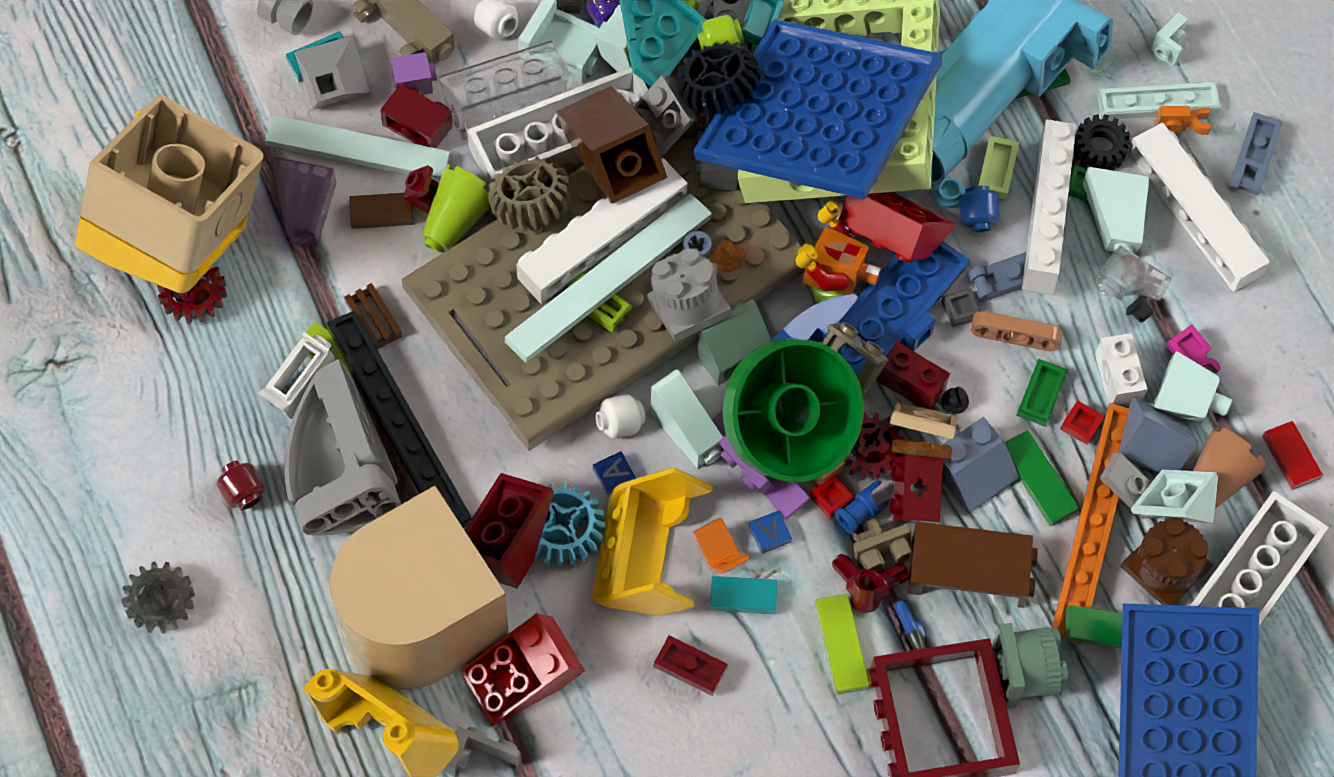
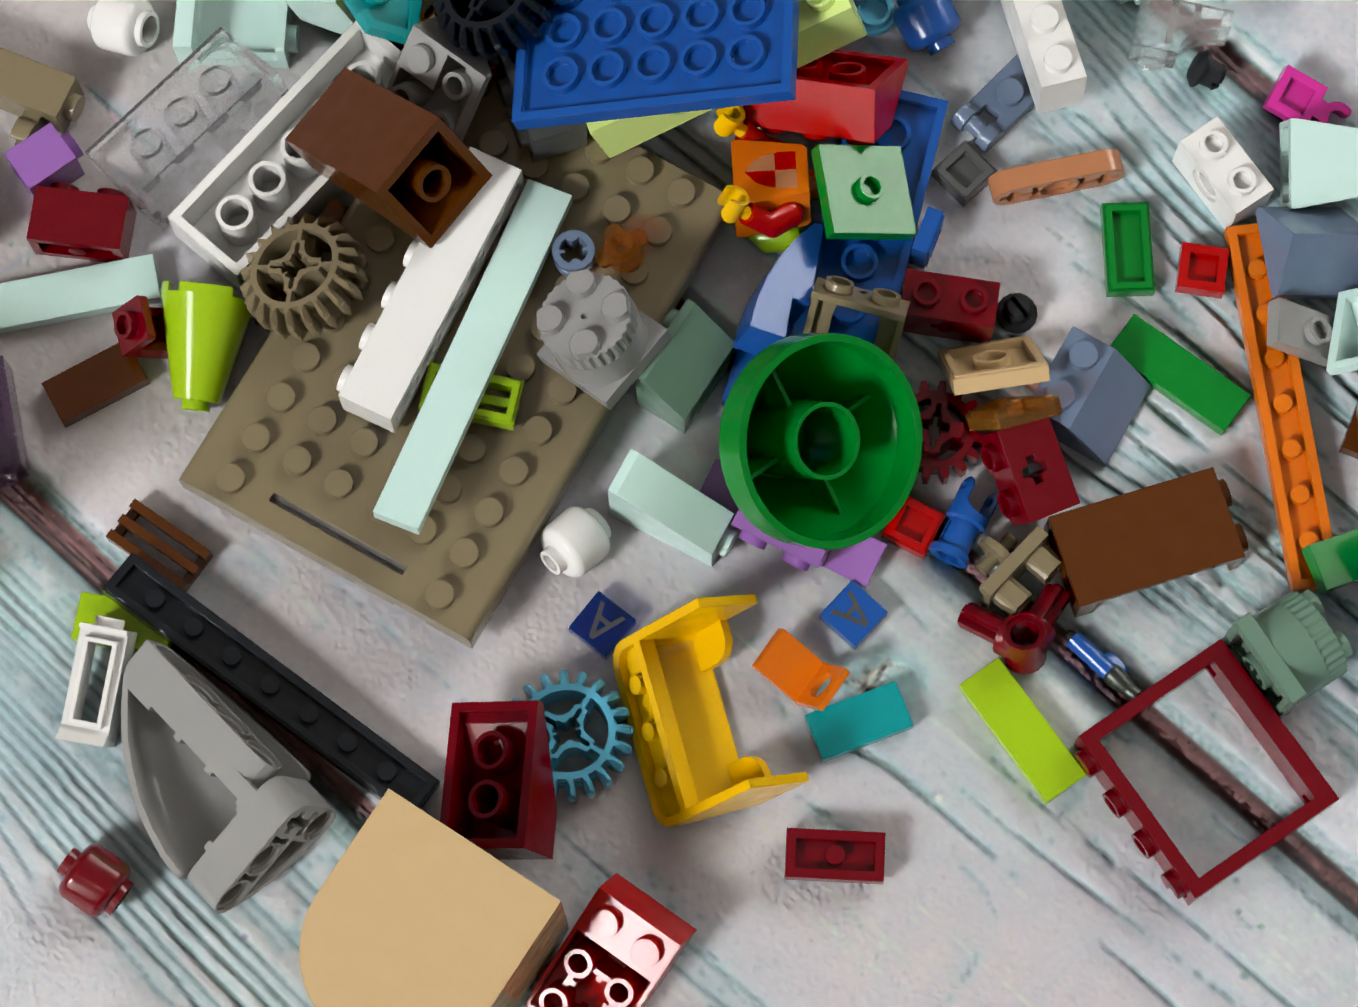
camera: 20 degrees left, 10 degrees up
none -> plate [811,144,917,240]

